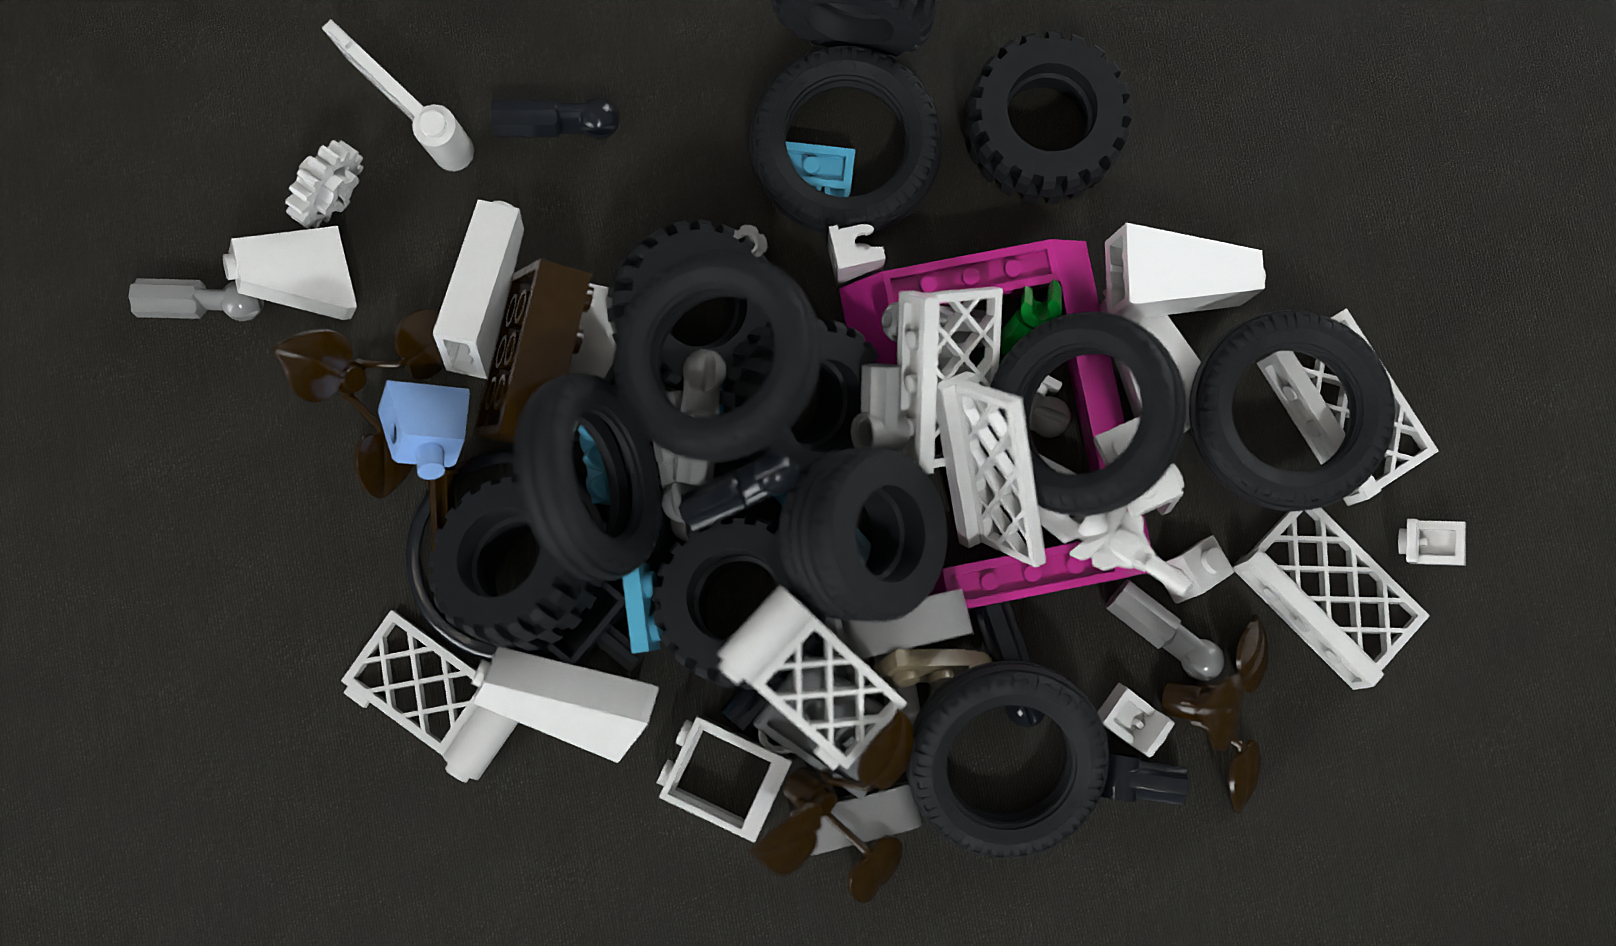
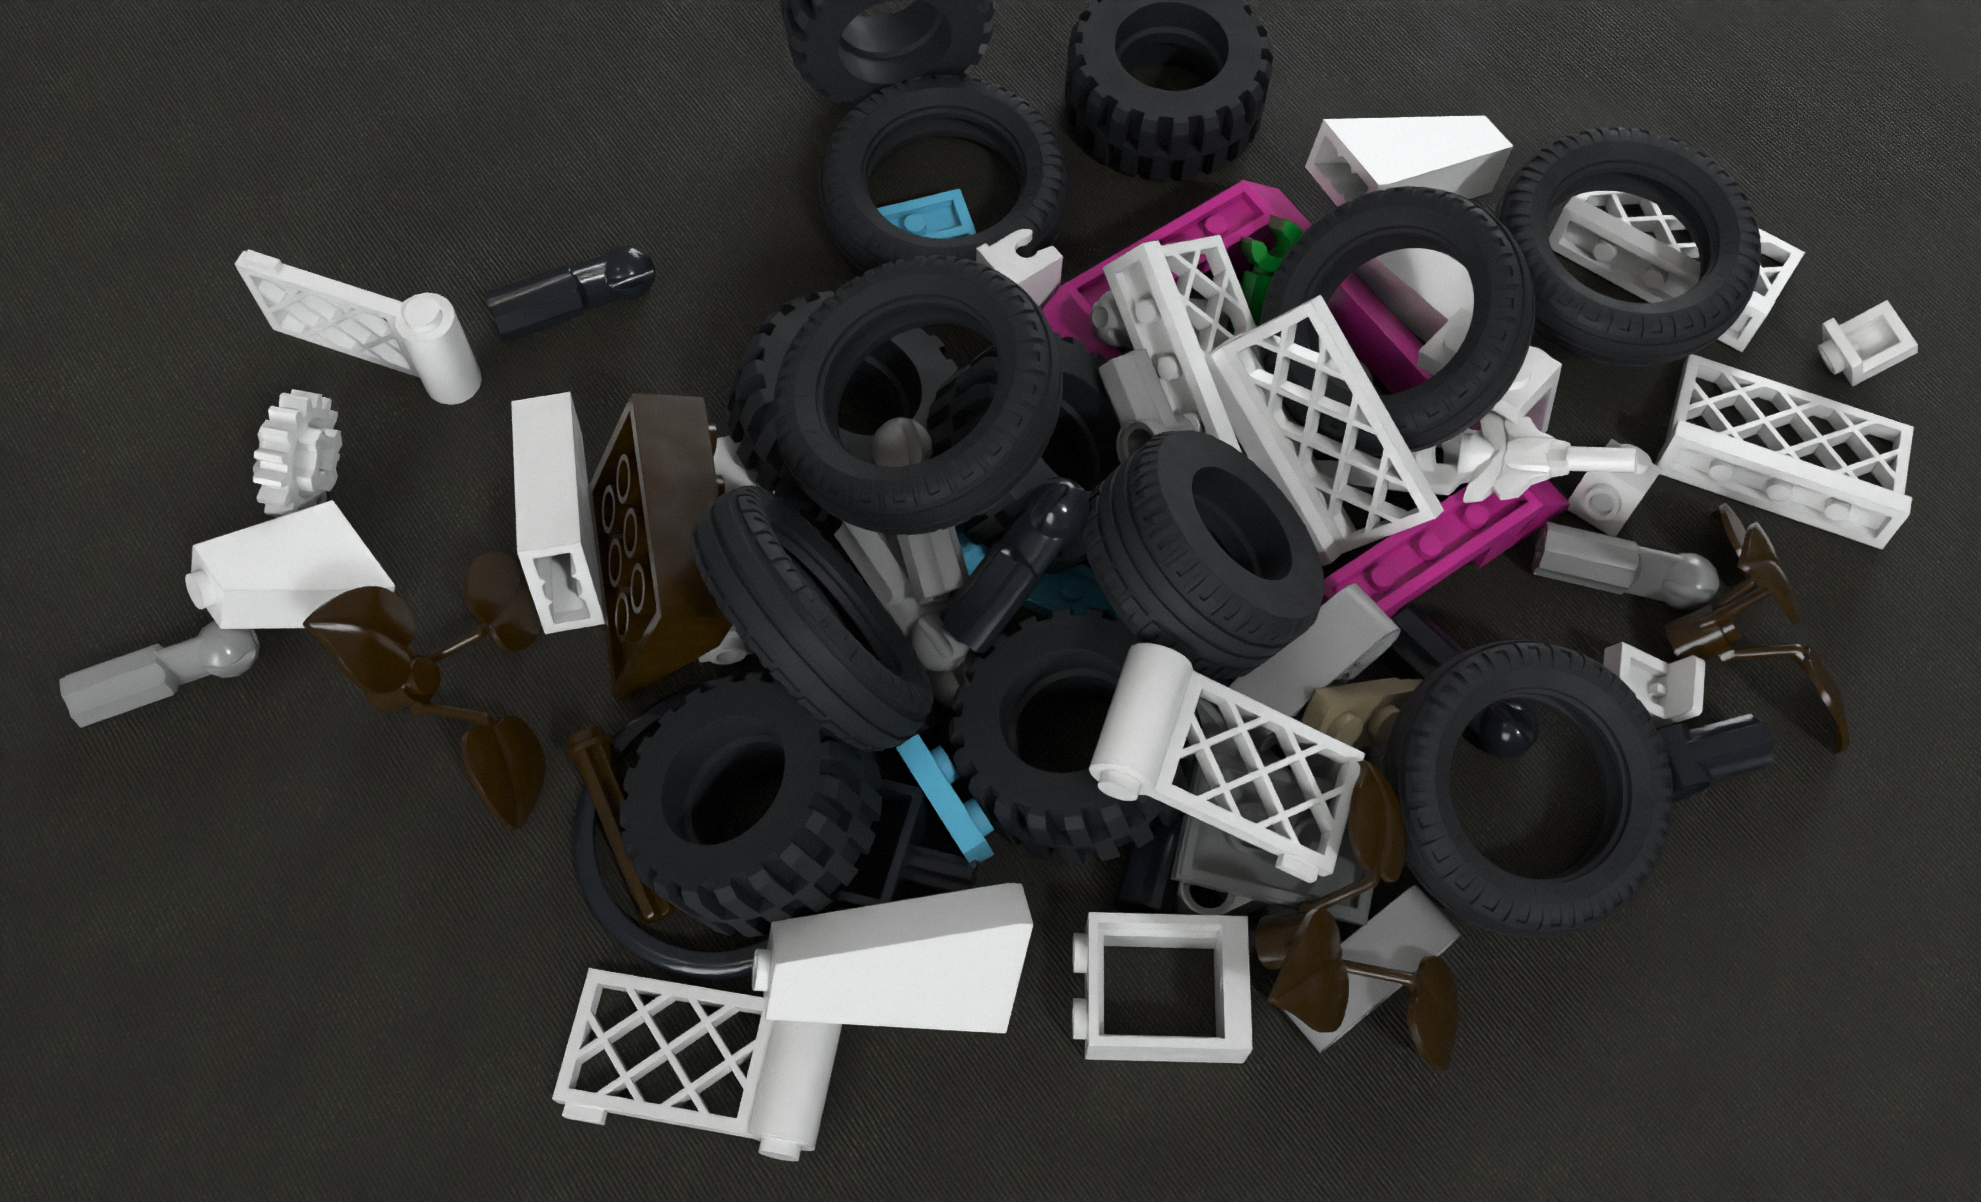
camera: 25 degrees left, 20 degrees down
light blue torso [378,380,470,480] -> none

